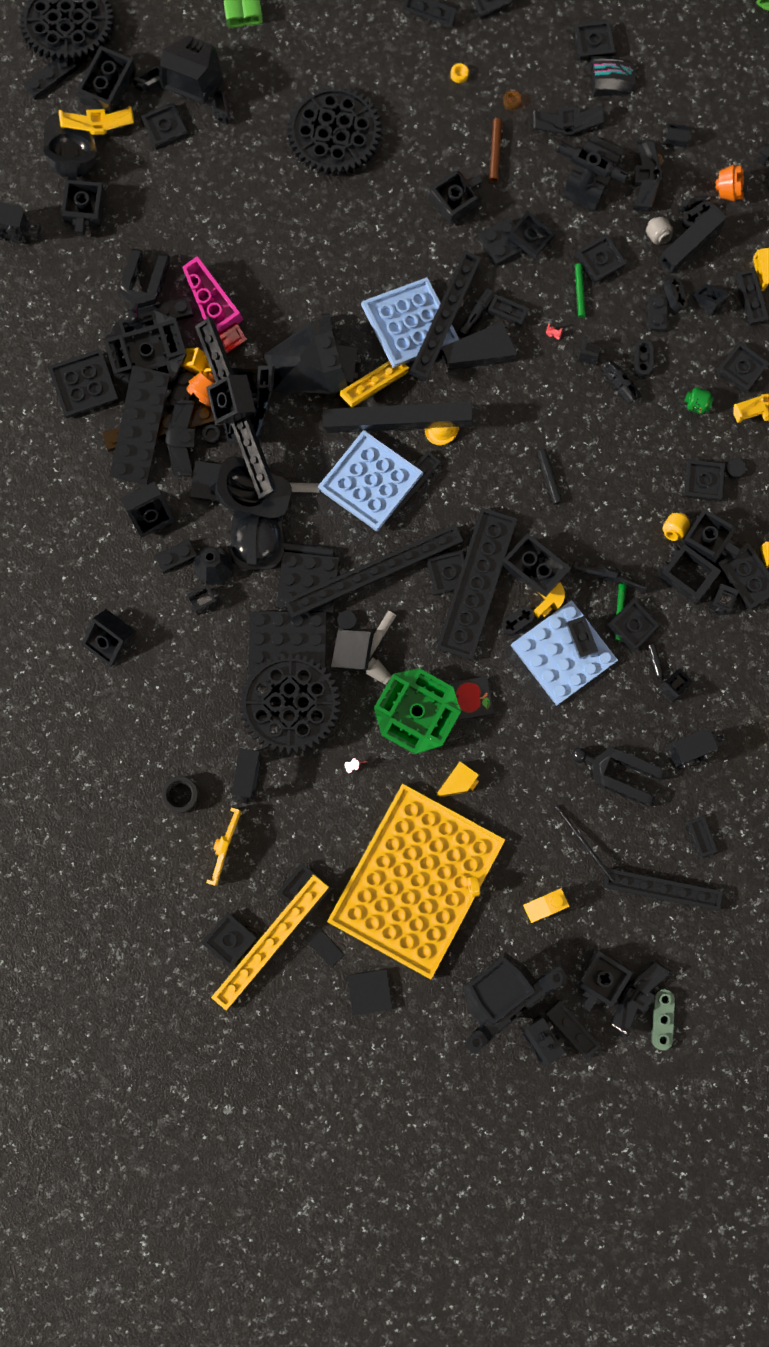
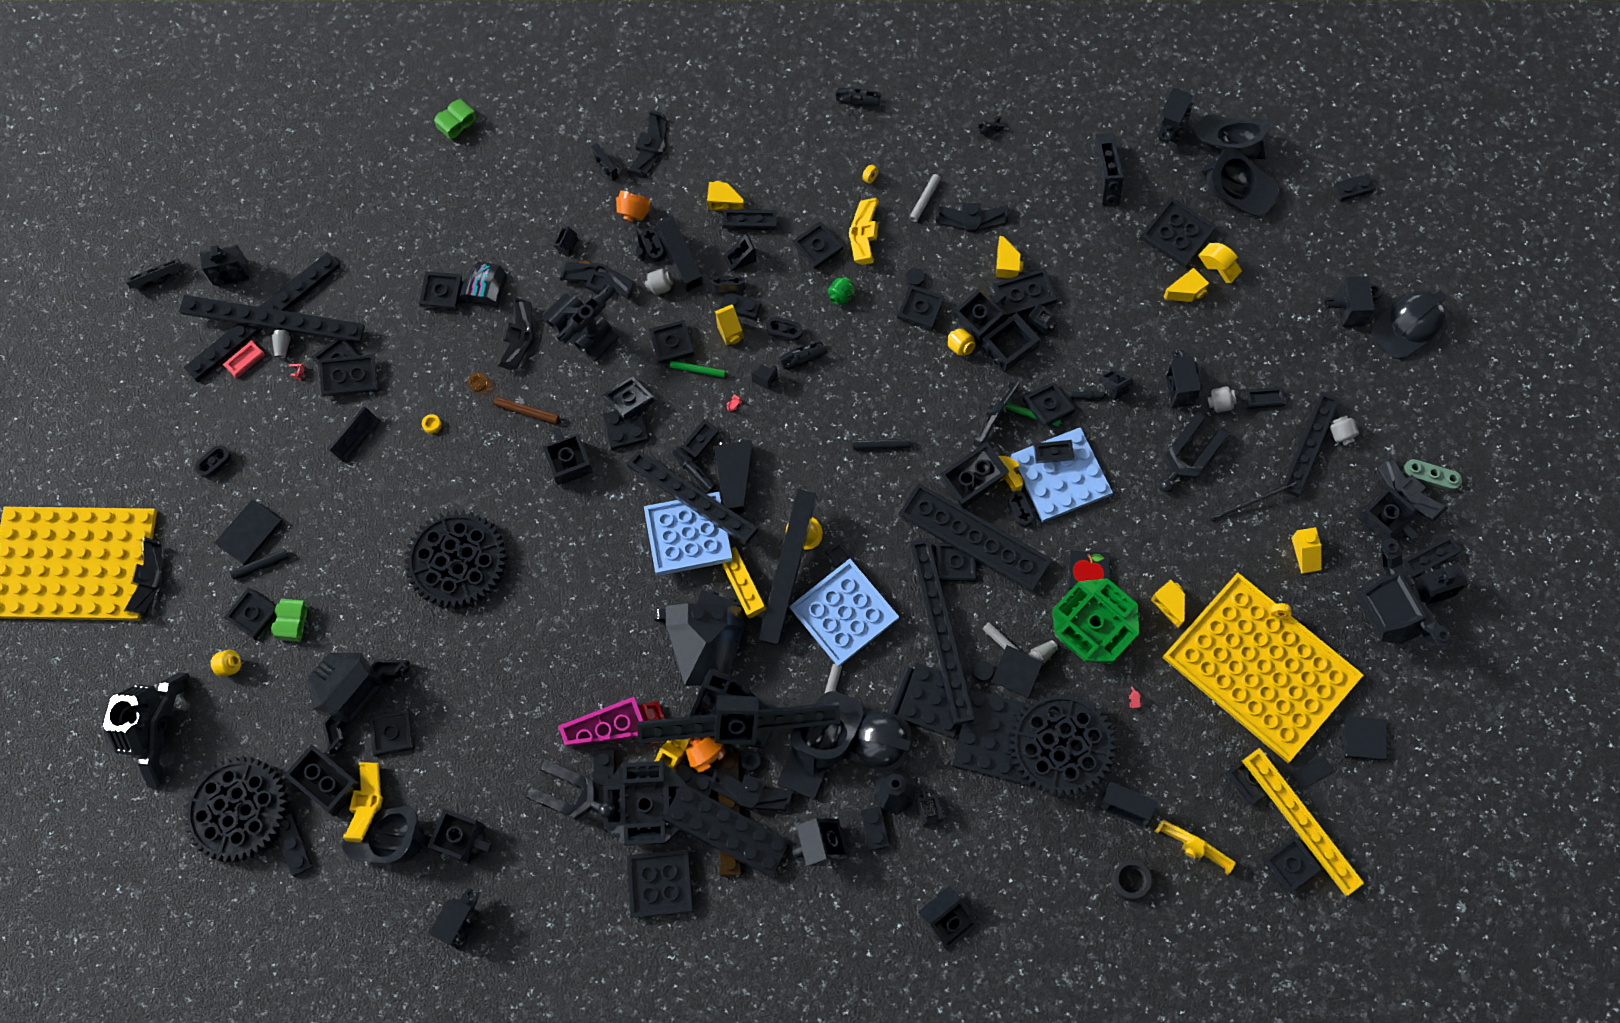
camera: 70 degrees left, 10 degrees down
none -> yellow slope [715,304,743,346]
none -> light grey head [1208,386,1237,413]
none -> light grey head [1330,416,1359,445]

